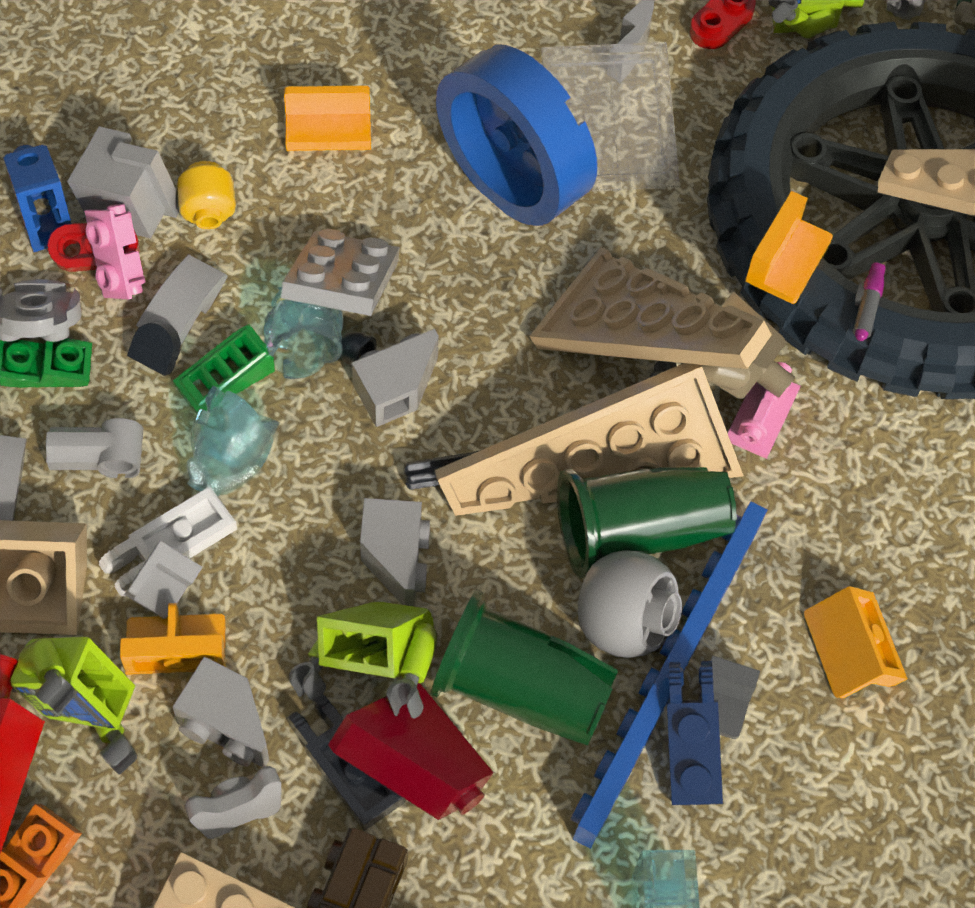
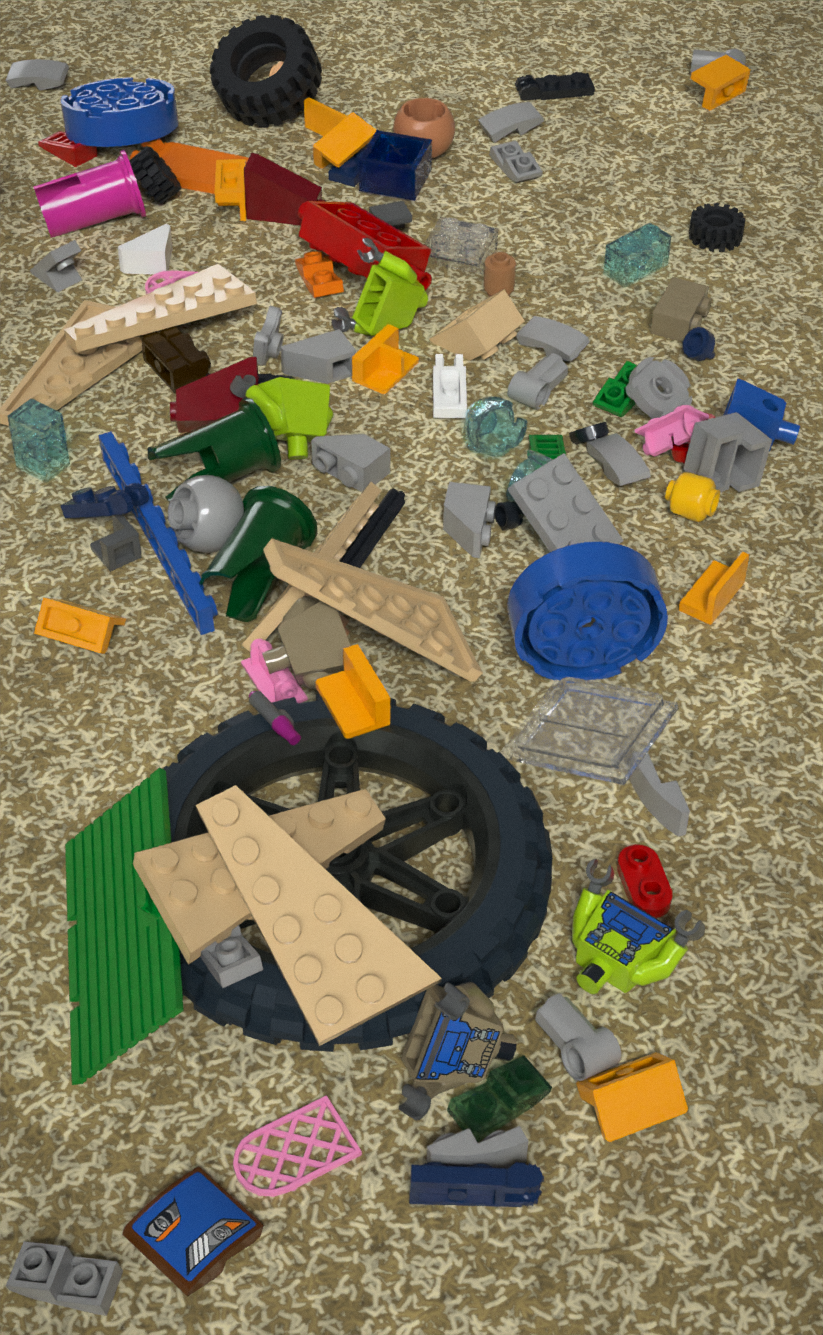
camera: 130 degrees right, 15 degrees down
light grey panel [124,540,202,619] -> none

